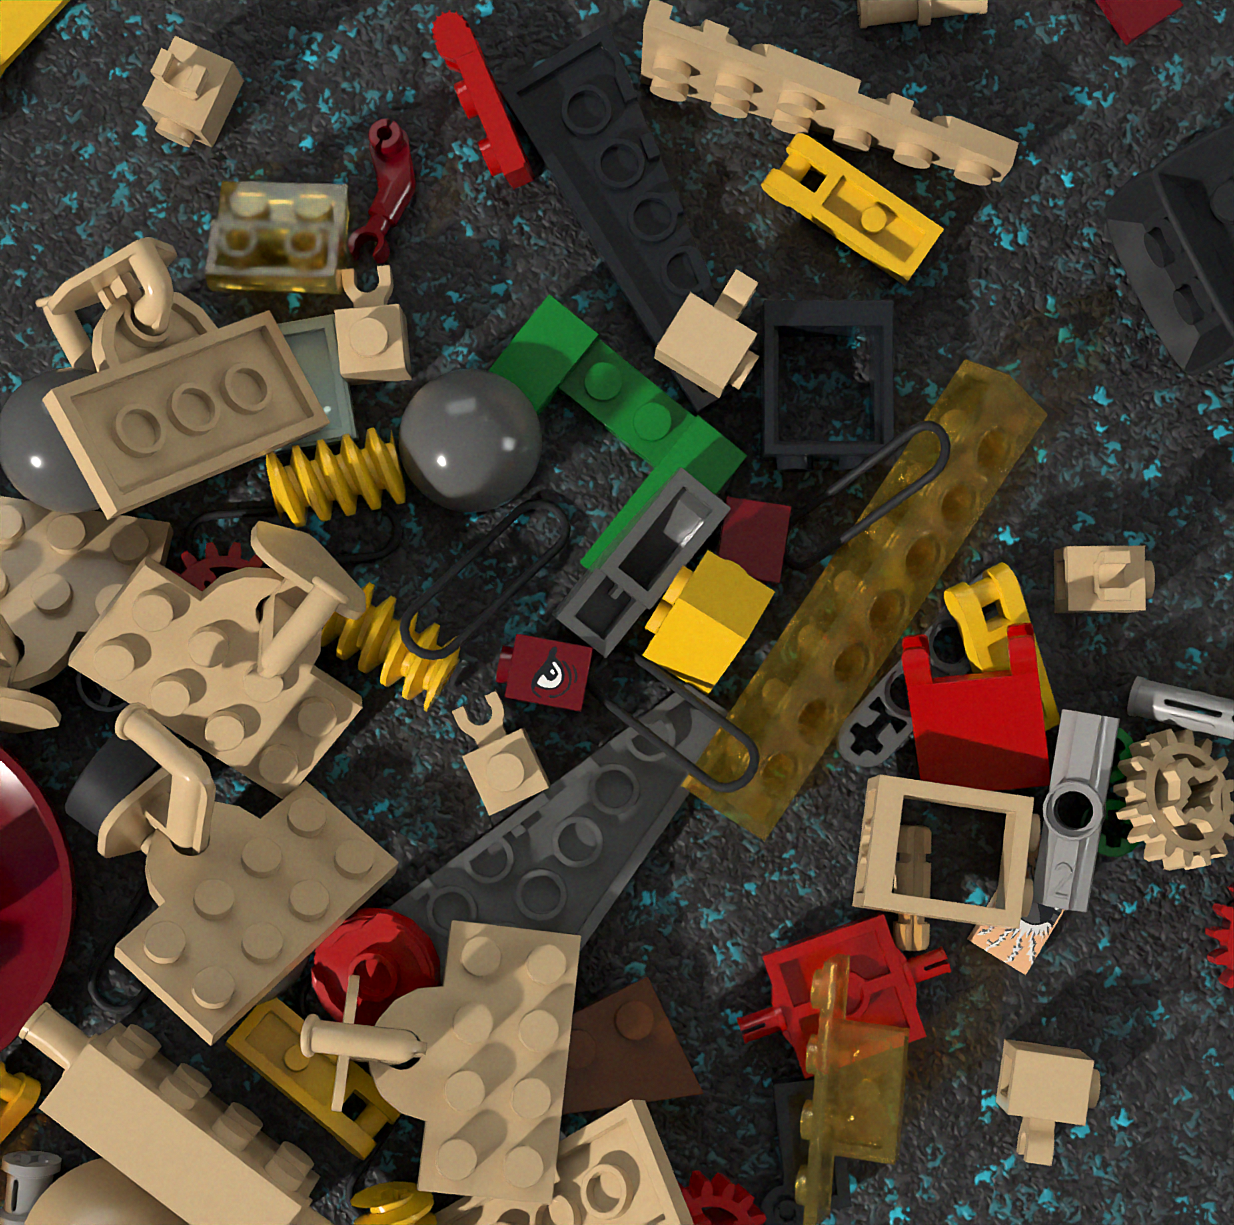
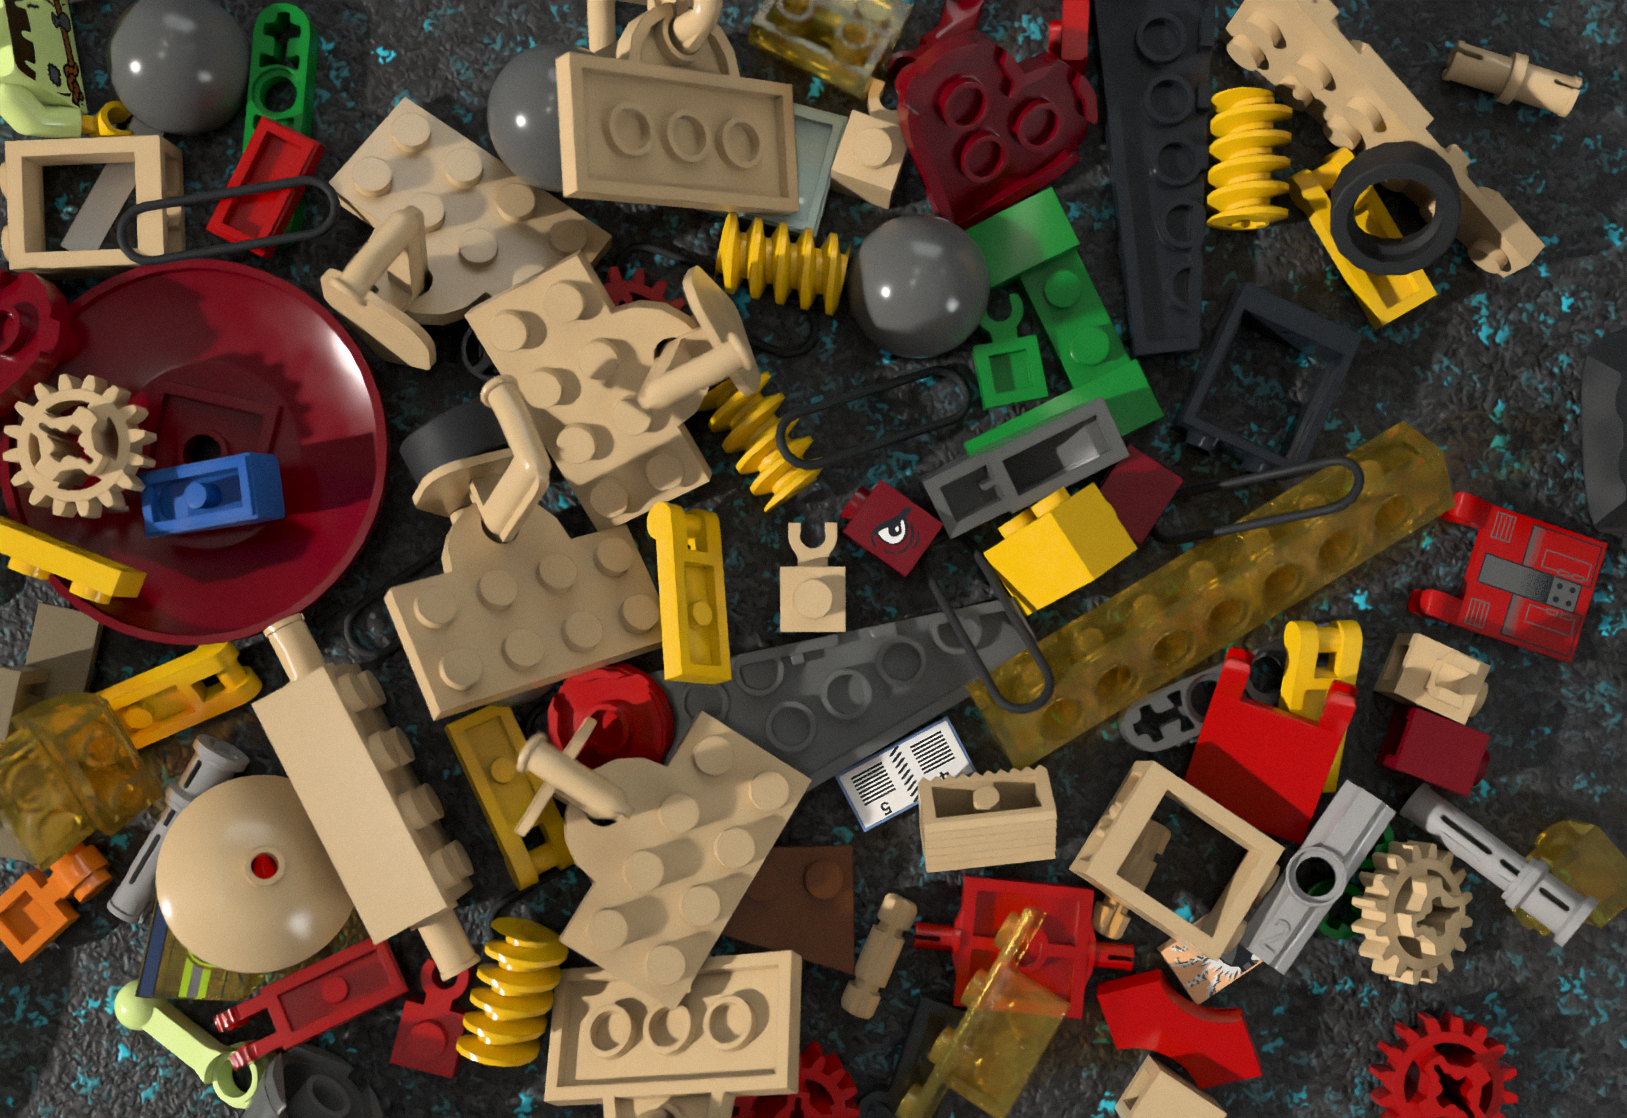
camera: 30 degrees right, 0 degrees up
tan brick [654,269,759,398] -> none
none -> yellow plate [647,501,732,685]
none -> white tile [835,715,977,832]
none -> tan axle [841,893,917,1019]
none -> dark red plate [895,29,1098,231]
none -> tan brick [918,764,1057,873]
none -> green plate [972,293,1048,411]
none -> red tile [1097,969,1262,1089]
none -> yellow piece [1206,87,1293,231]
none -> black tyre [1330,142,1462,275]
none -> dark red brick [1374,705,1491,797]
none -> red flag [1407,492,1608,663]

